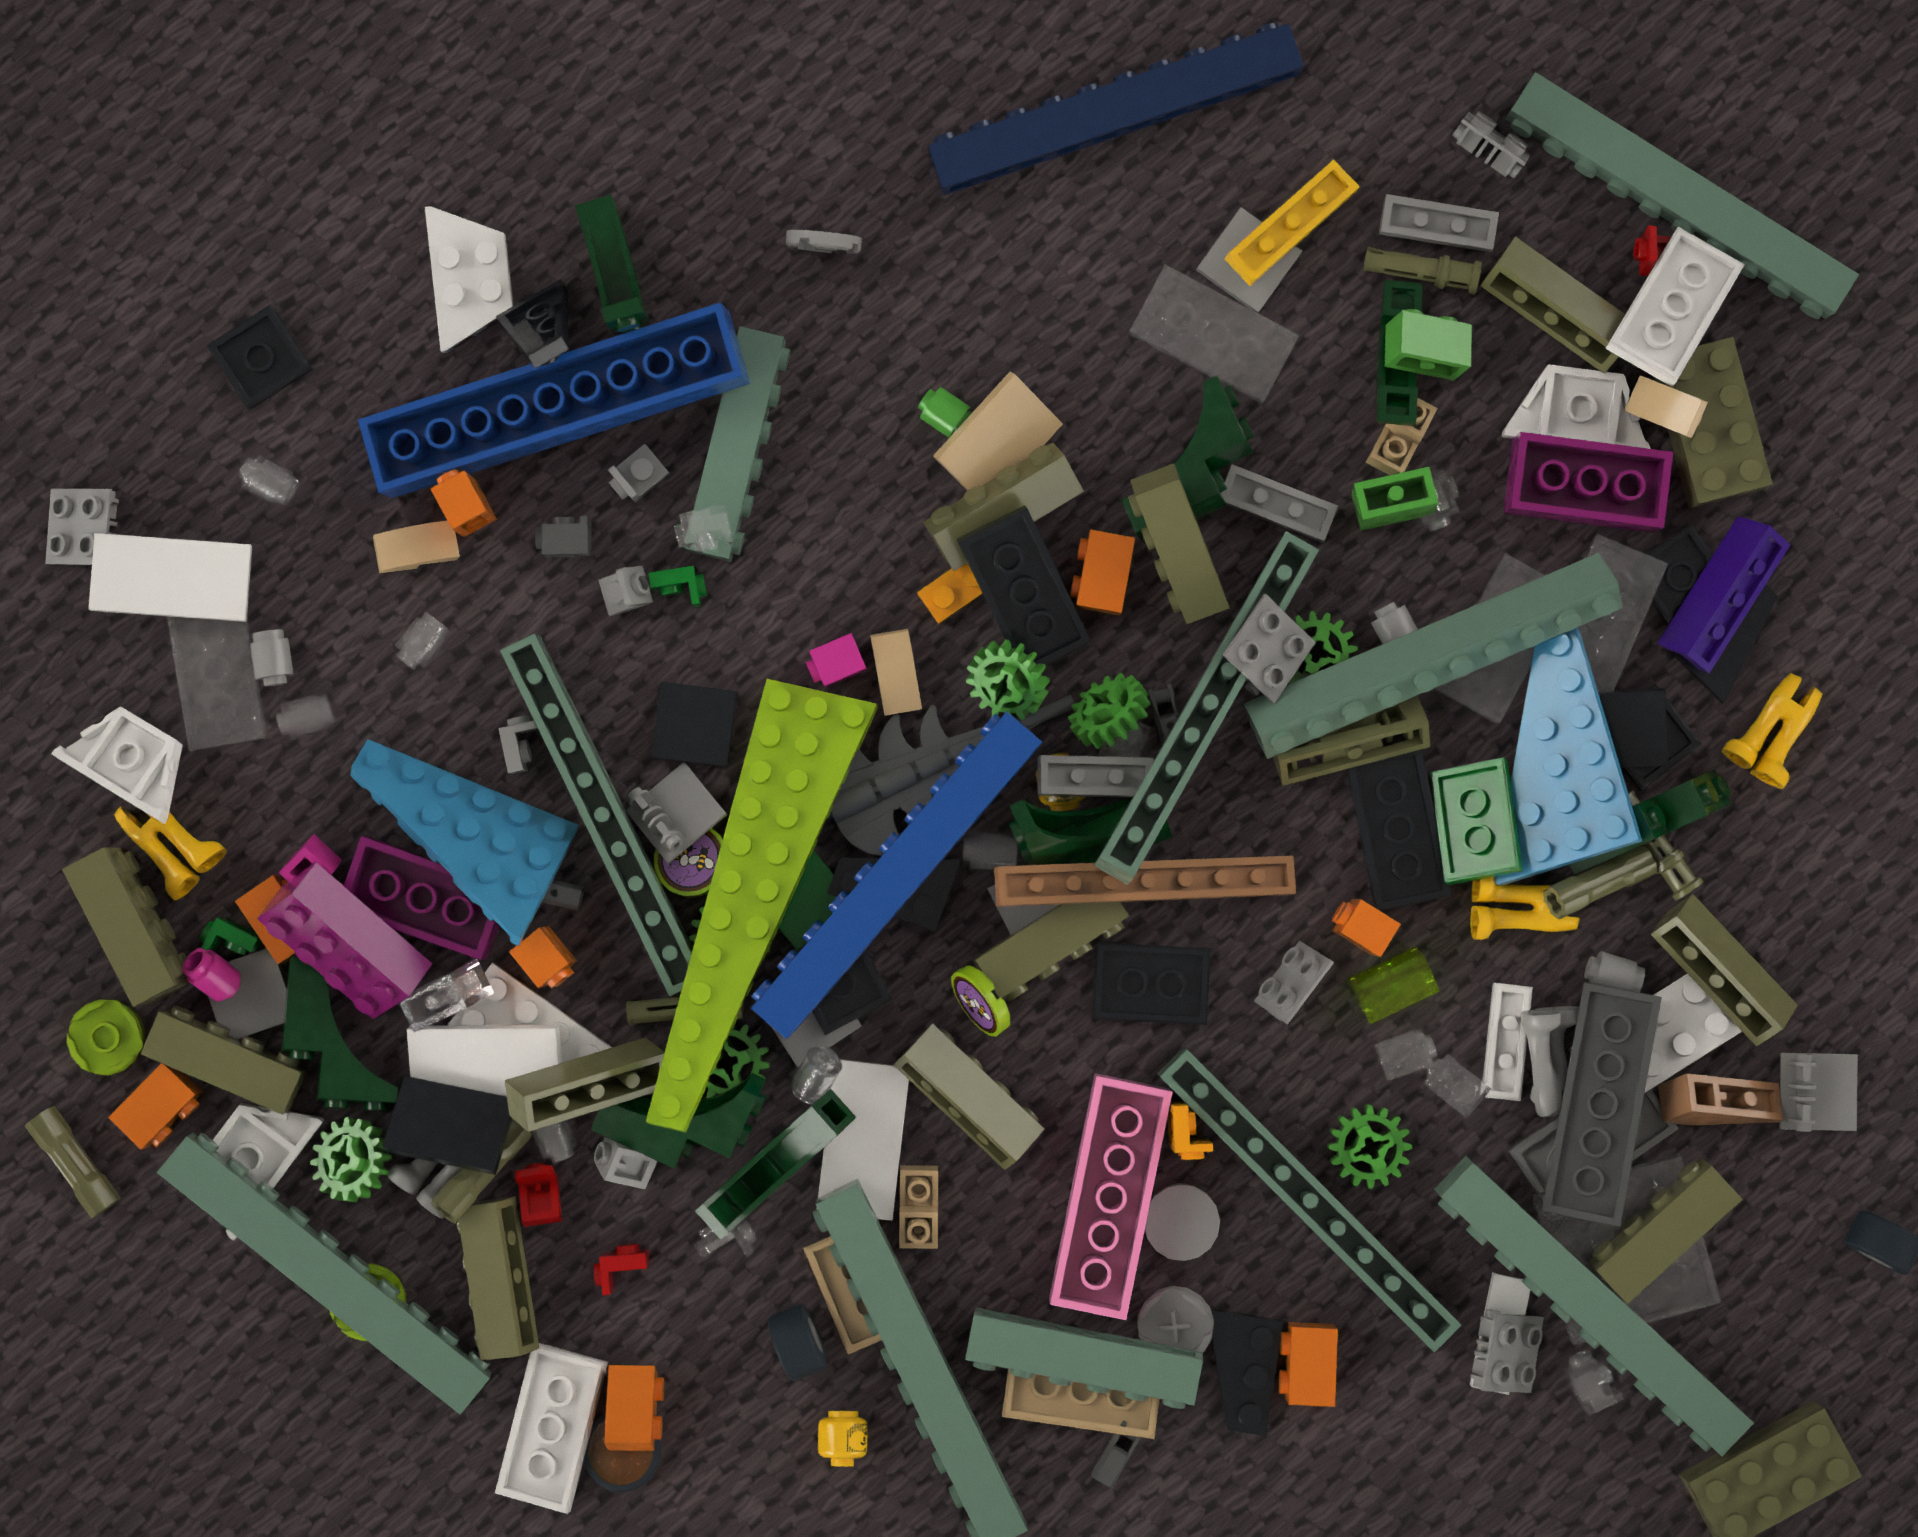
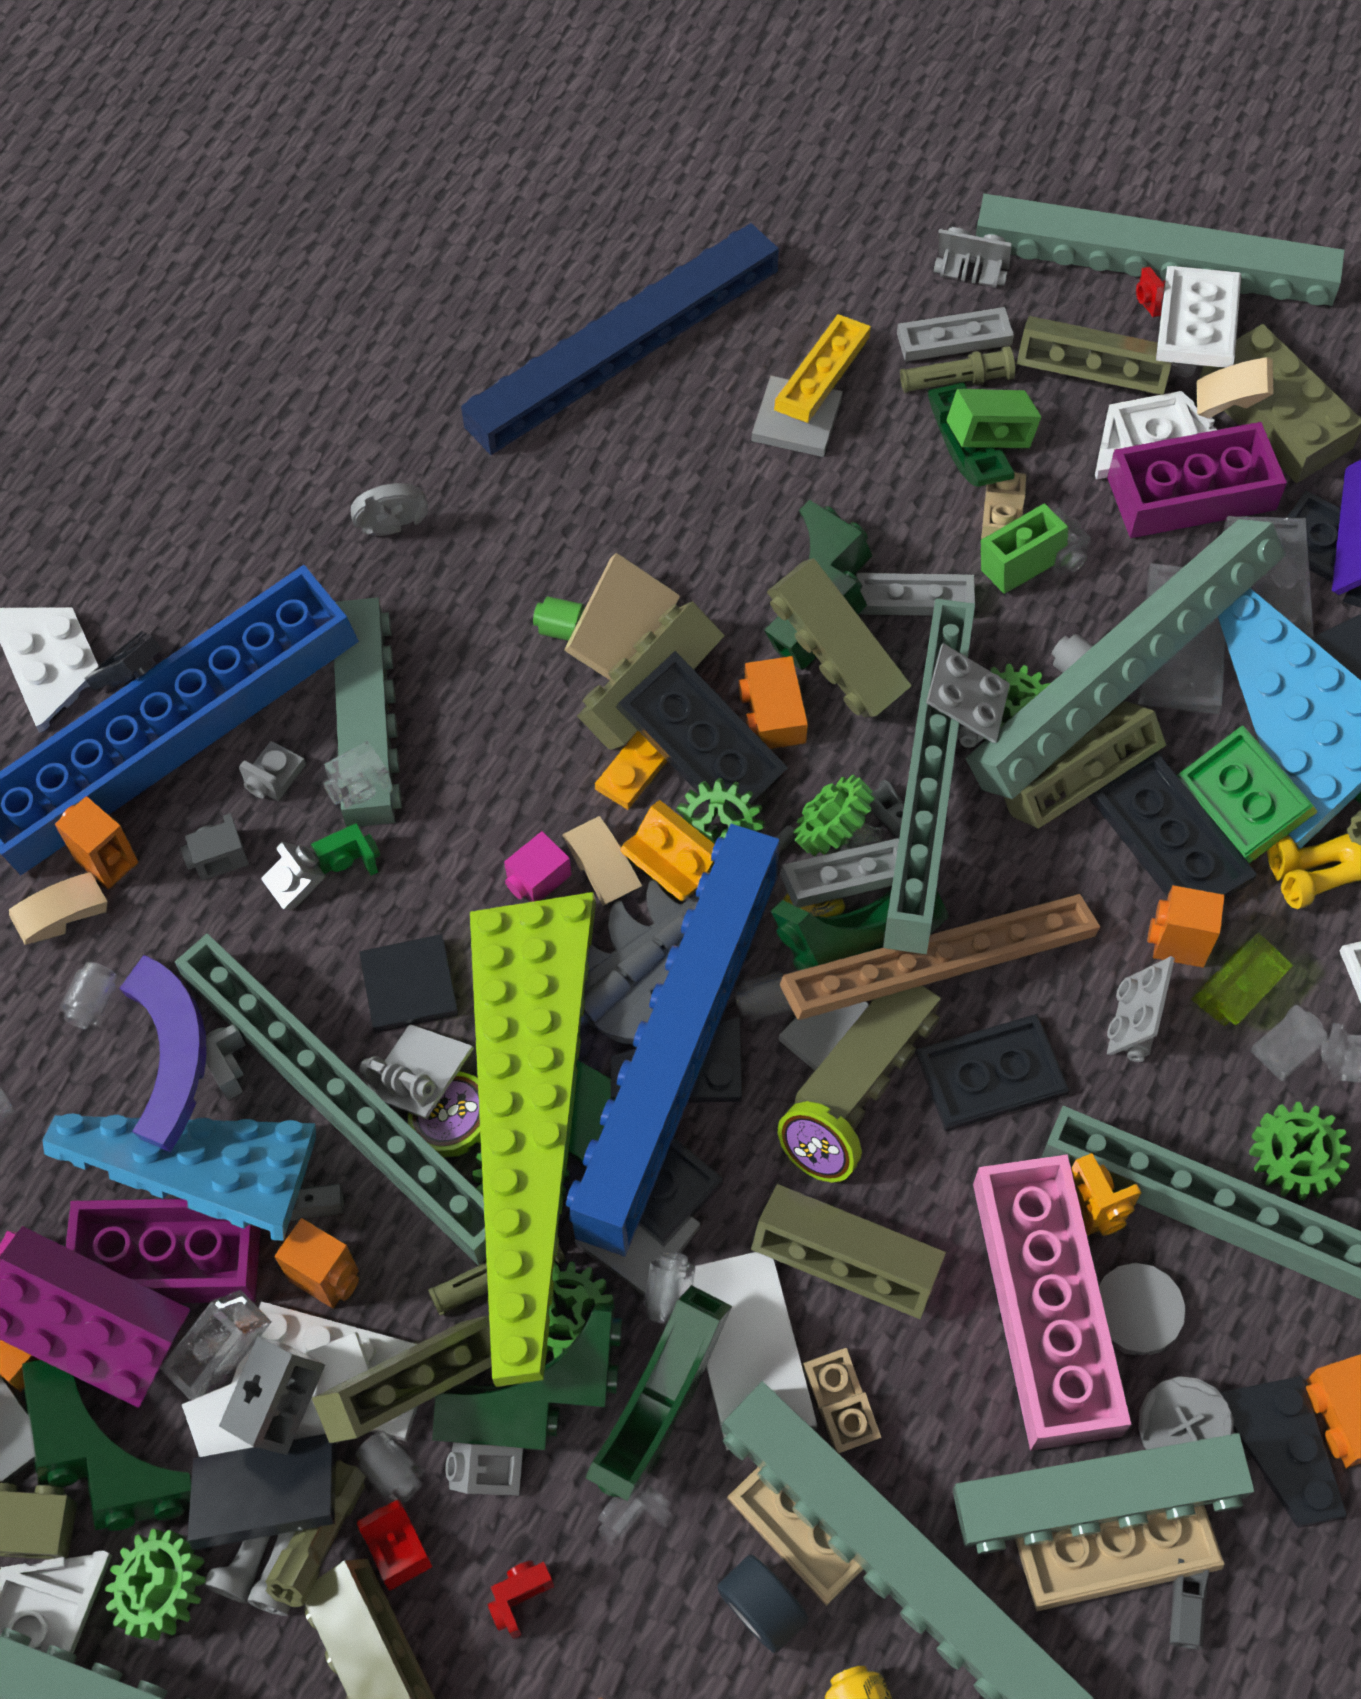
camera: 20 degrees left, 25 degrees down
dark green arch [575,195,651,336] -> none
clear plate [1129,265,1299,404] -> none
none -> dark purple tile [119,955,207,1152]
none -> dark grey brick [219,1336,326,1455]
none -> light orange bracket [620,800,714,901]

